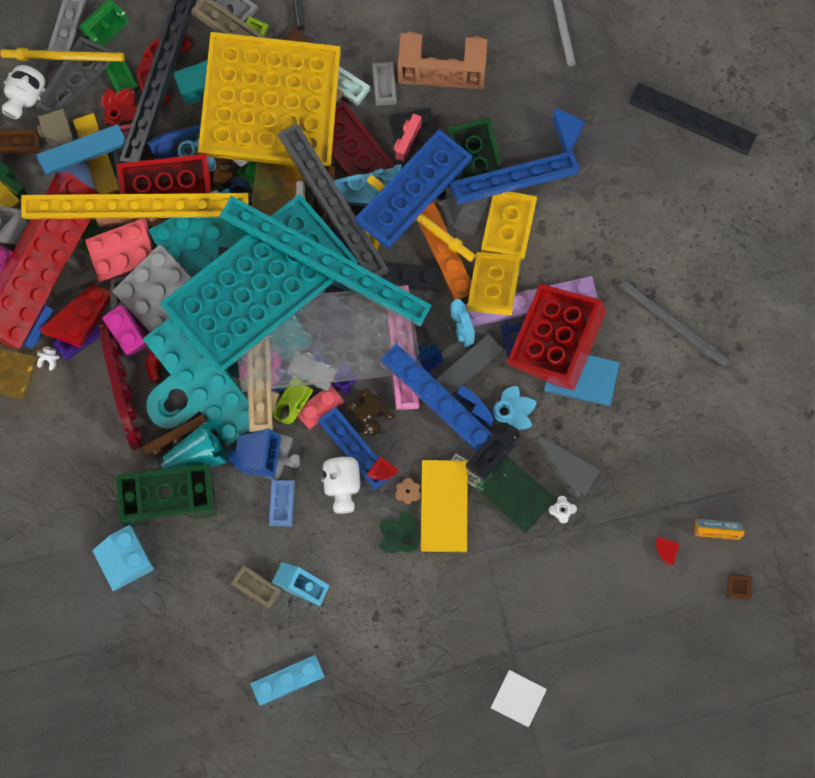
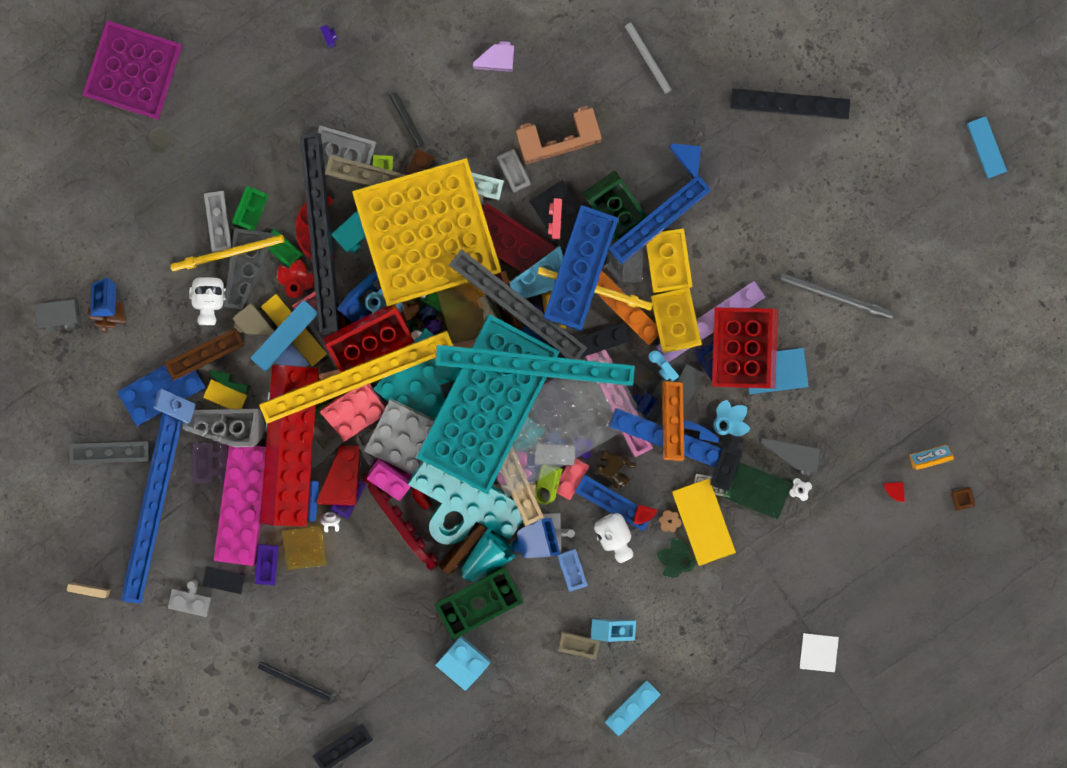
camera: 25 degrees left, 15 degrees up
none -> orange tile [662,381,684,461]

